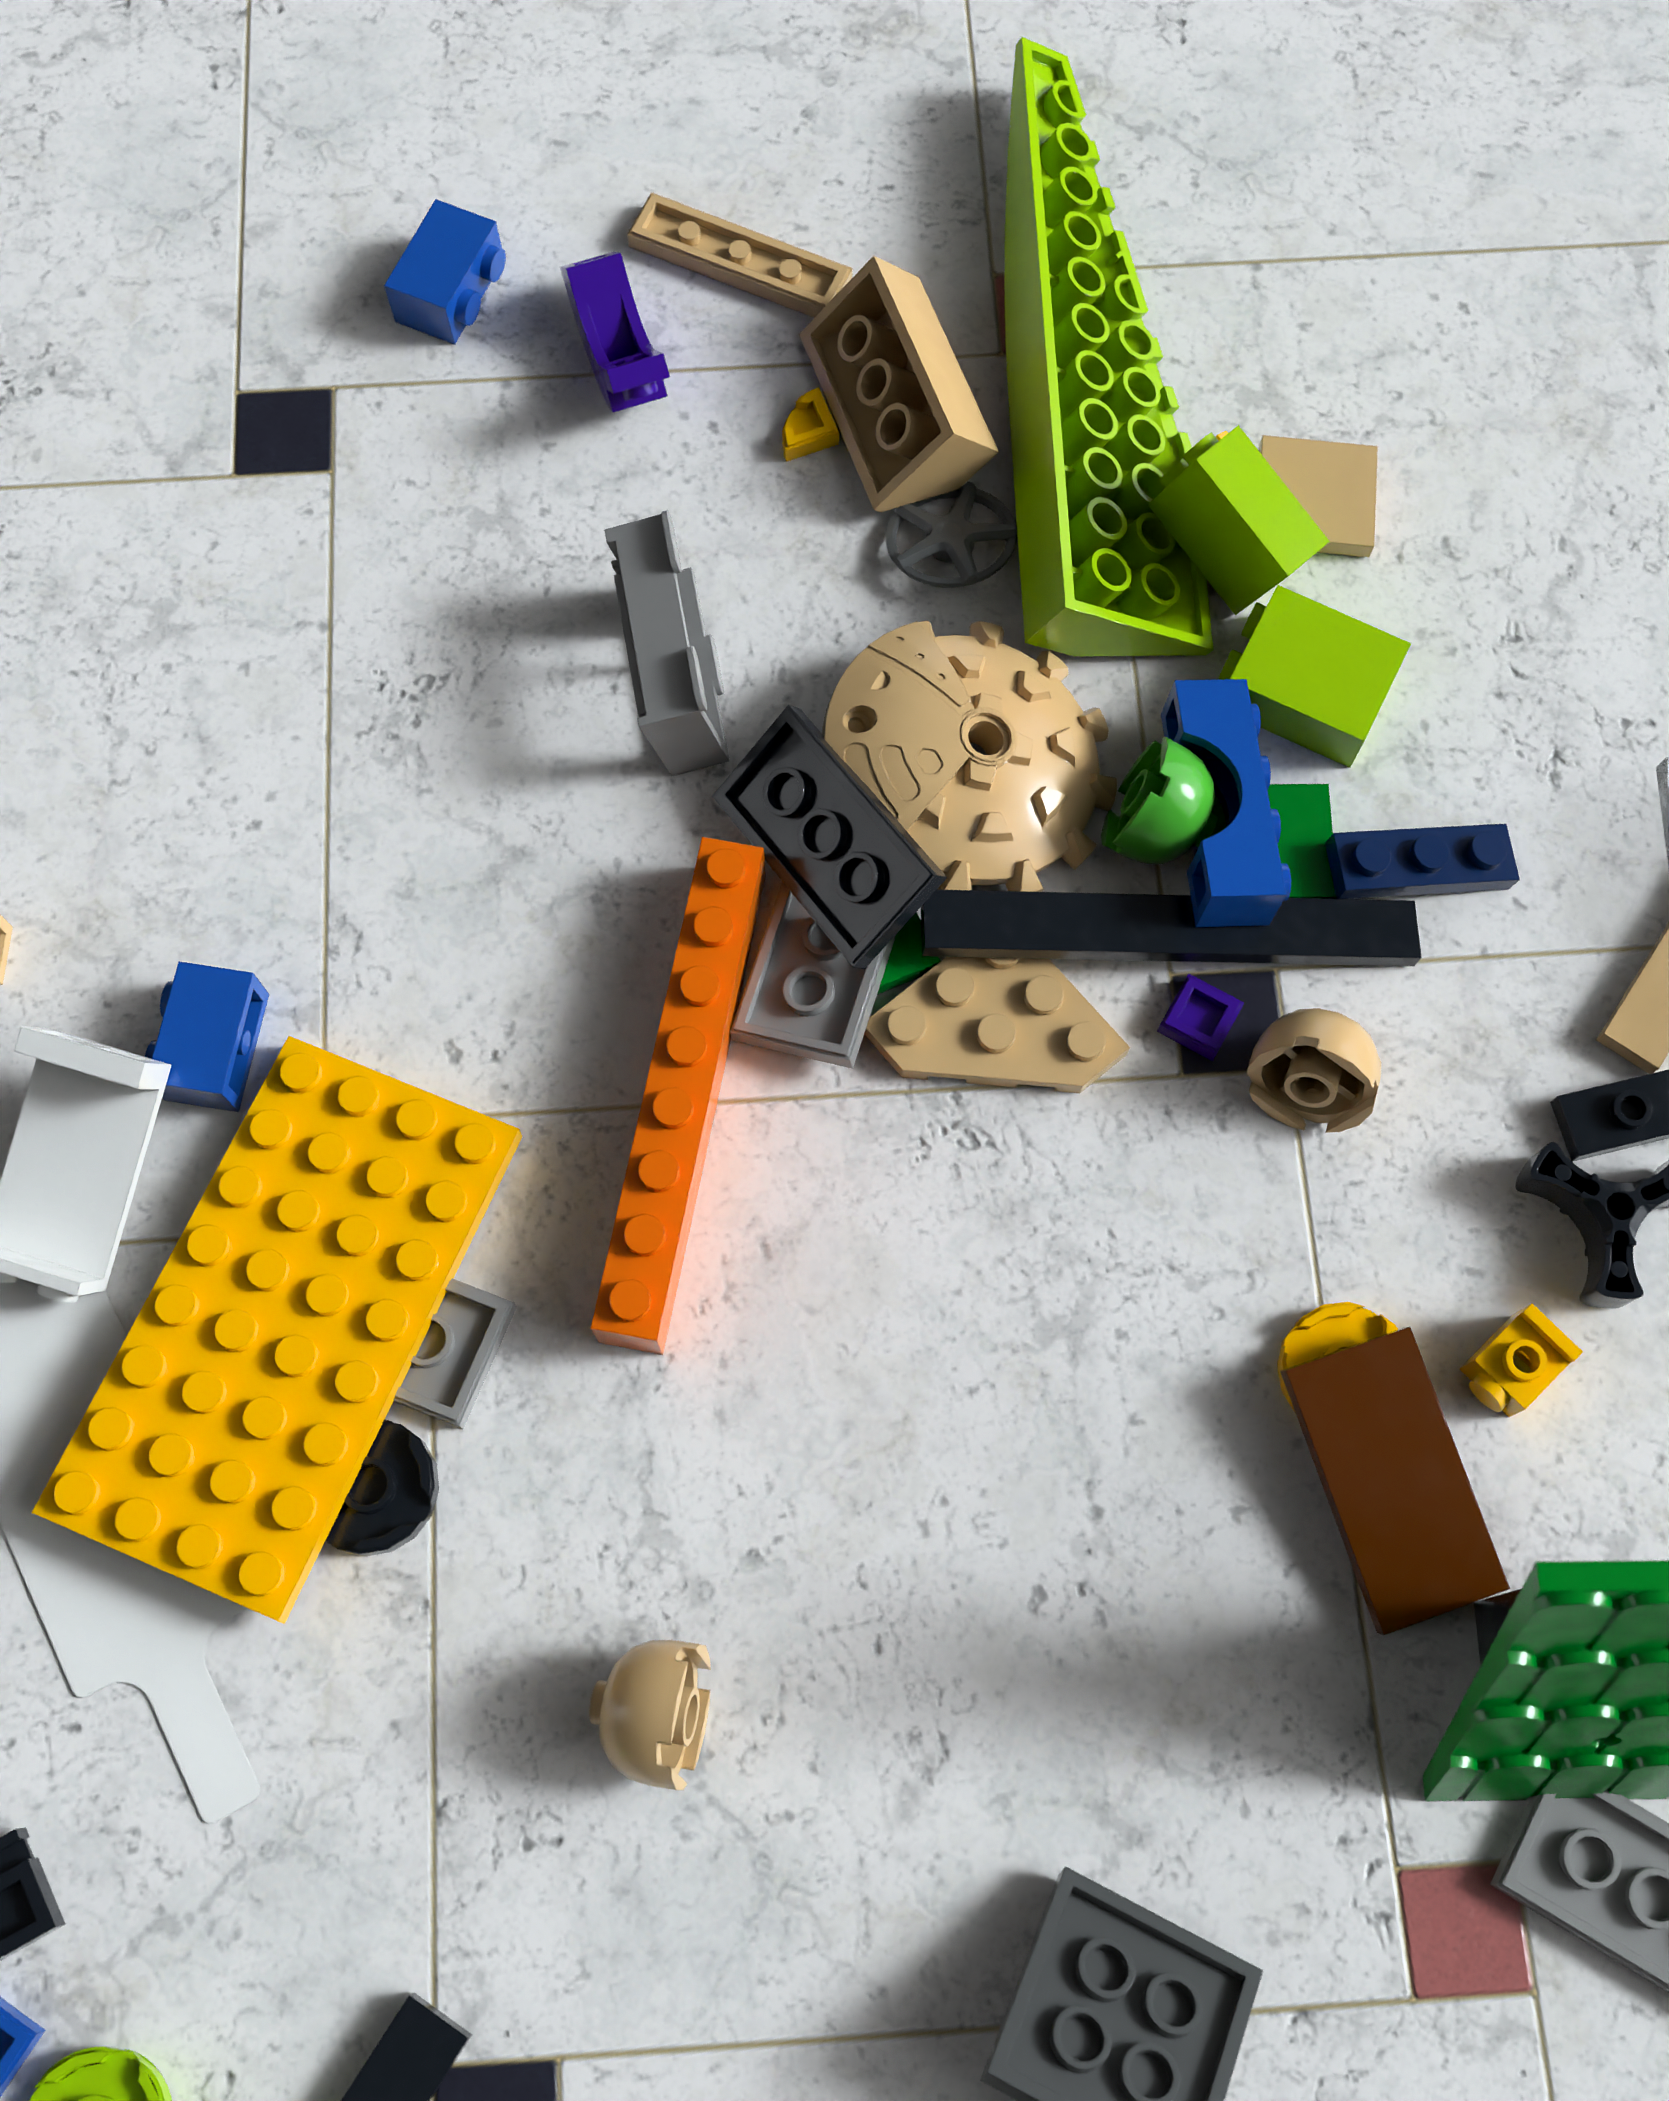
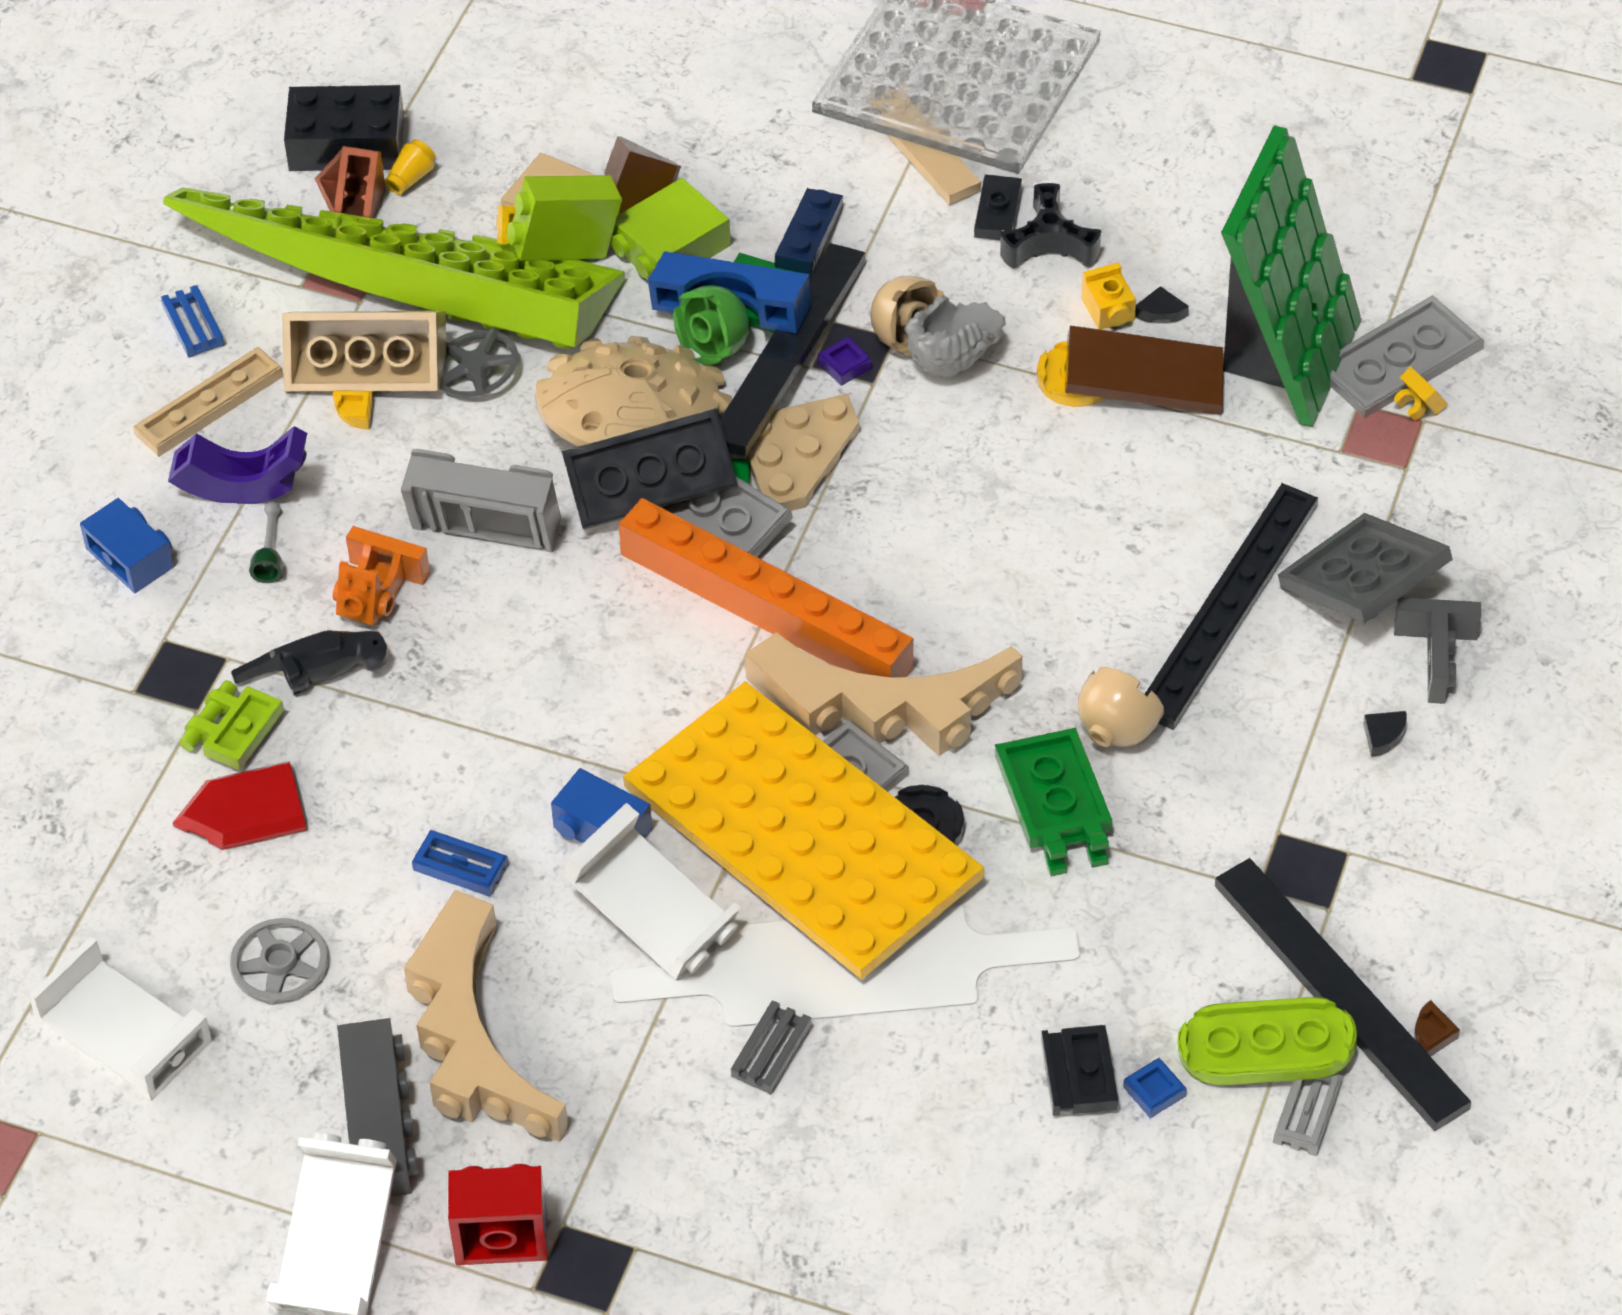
camera: 65 degrees left, 20 degrees down
none -> blue tile [161,285,224,357]
none -> red tile [172,761,306,850]
none -> lime plate [179,680,284,770]
none -> black animal [231,630,389,695]
none -> dark green hinge [249,501,283,583]
none -> black brick [284,85,404,171]
none -> copper slope [314,146,386,218]
none -> orange tile [332,526,430,626]
none -> yellow cone [384,139,436,195]
none -> blue tile [412,829,509,897]
none -> reddish brown slope [605,136,681,215]
none -> tan arch [745,632,1023,756]
none -> light grey piece [904,296,1006,377]
none -> green tile [995,728,1112,877]
none -> black tile [1135,286,1189,322]
none -> black tile [1145,483,1318,730]
none -> yellow tile [1394,366,1448,421]

